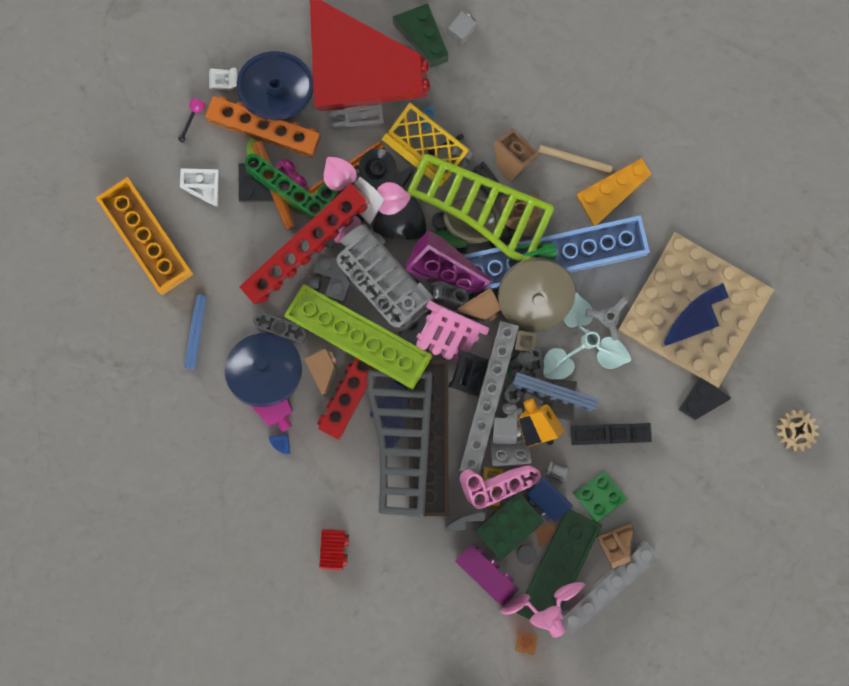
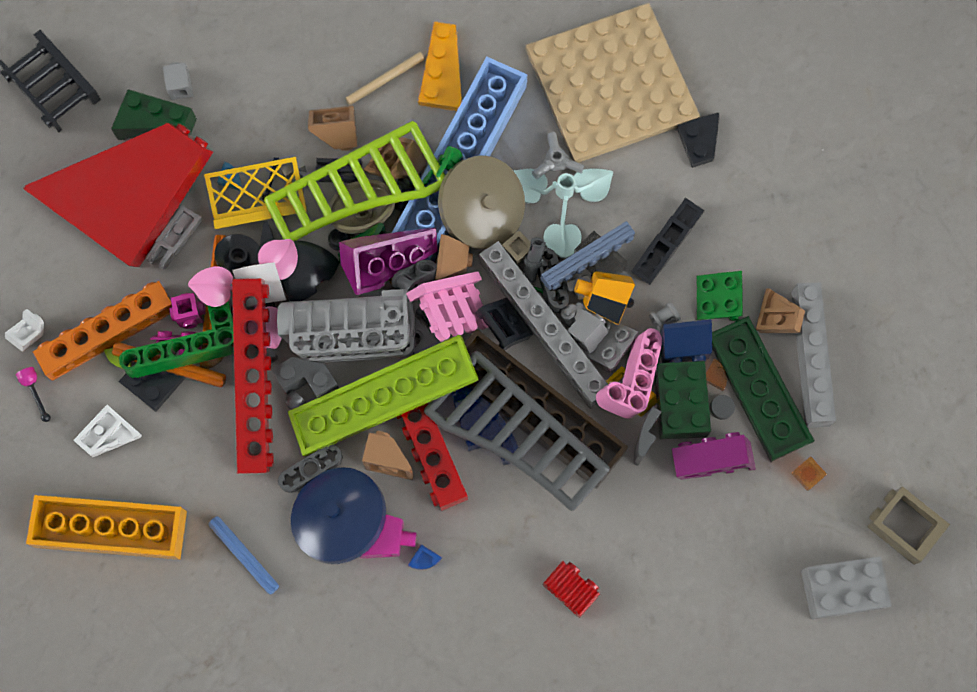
camera: 50 degrees left, 10 degrees down
dark blue dish [237,51,313,120] -> none
bright pink plant [500,582,587,638] -> none
clear blue slope [661,283,729,348] -> none
tan gear [775,410,819,452] -> none
none -> dark pink brick [170,293,206,329]

